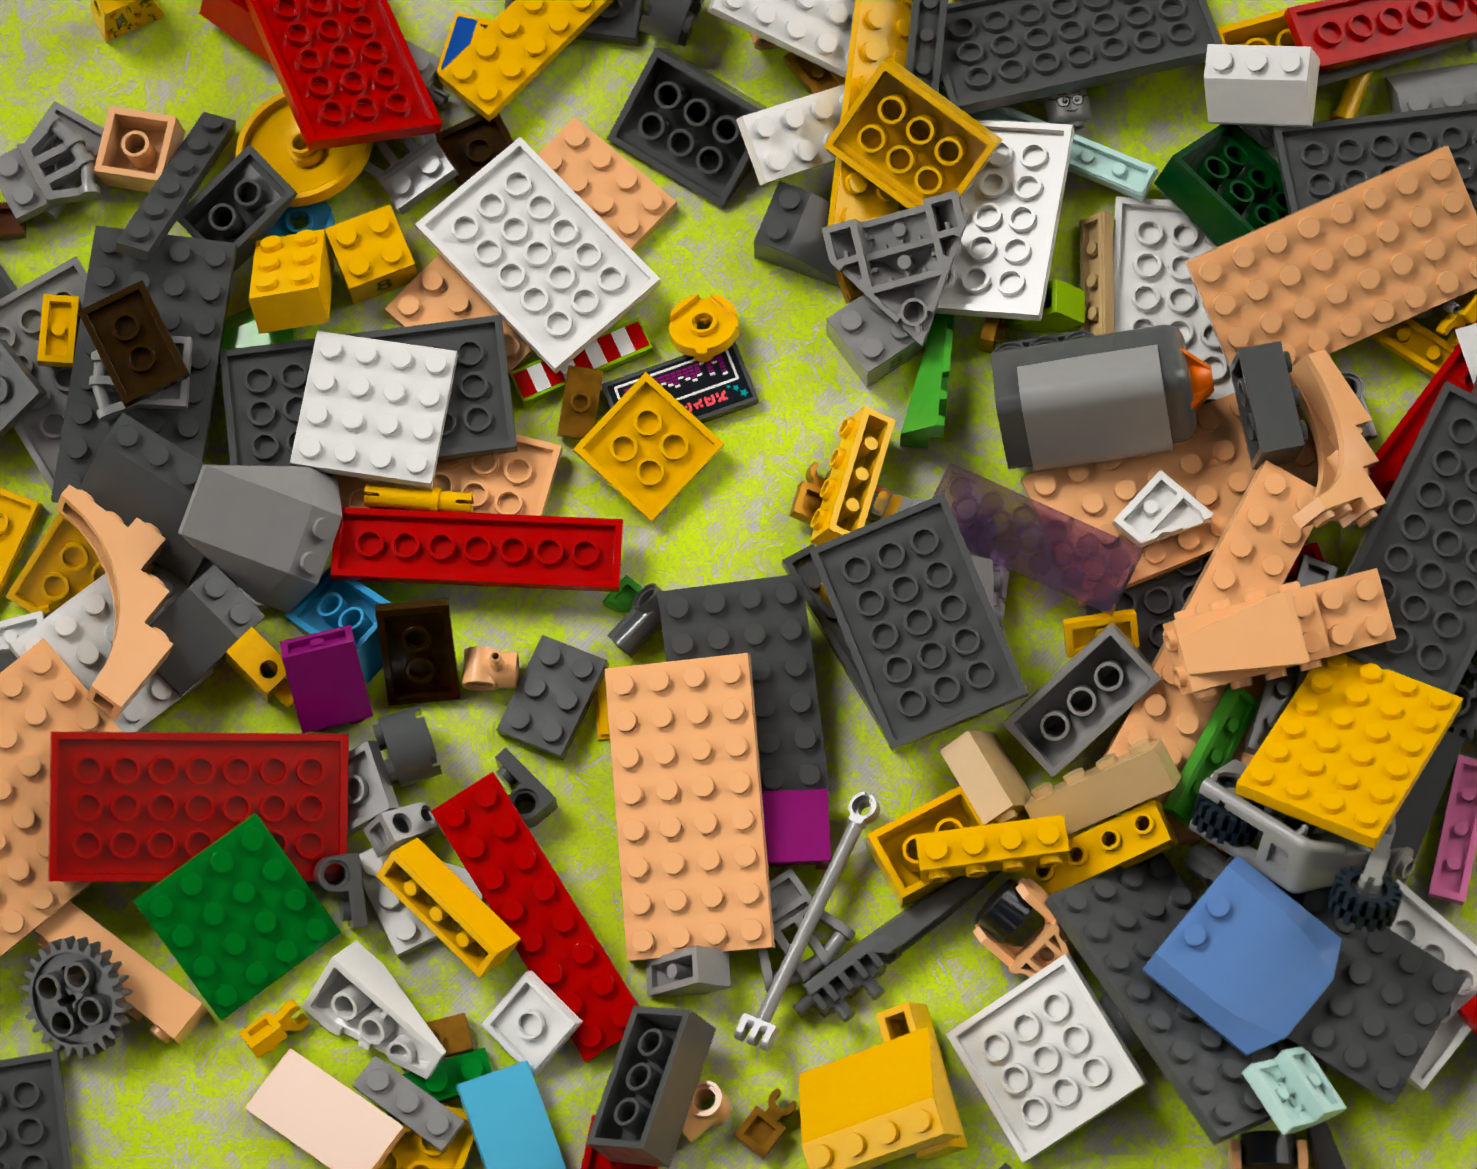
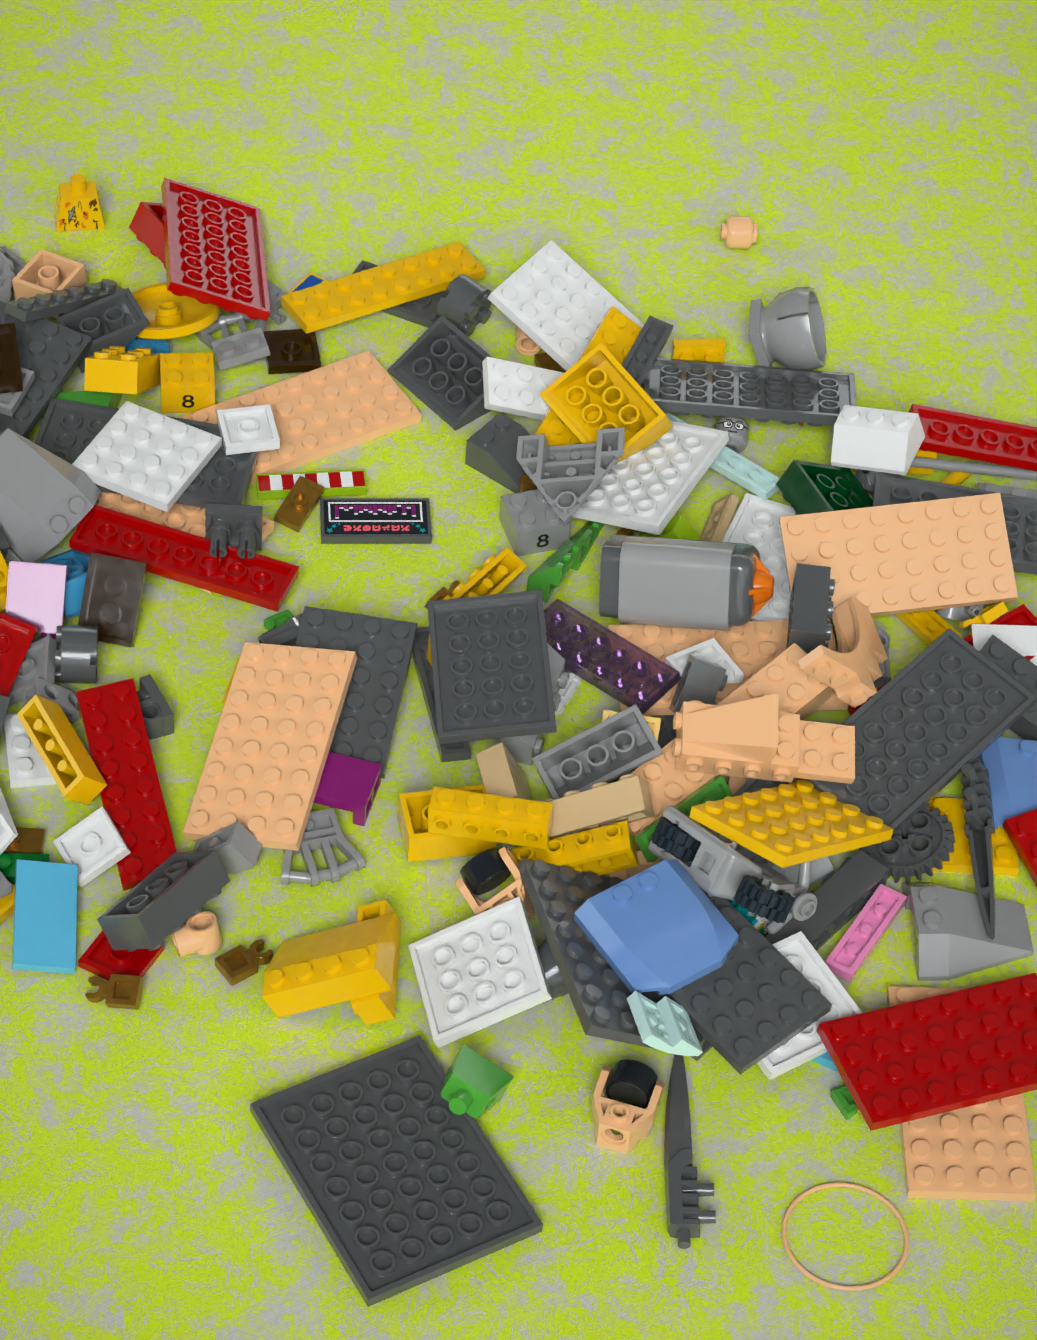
camera: 10 degrees right, 25 degrees down
yellow pin [364,484,474,513] -> none
white plate [415,137,661,373] -> none
light nougat piece [462,647,519,692] -> none
dark grey plate [496,635,609,760] -> none
yellow plate [573,372,724,523] -> none
yellow plate [669,294,740,362] -> none
light grey hinge [734,792,880,1052] -> none
dark grey piece [793,870,1002,1022] -> none
none -> dark grey plate [205,504,262,559]
none -> white tile [216,404,280,455]
none -> dark grey brick [669,654,728,713]

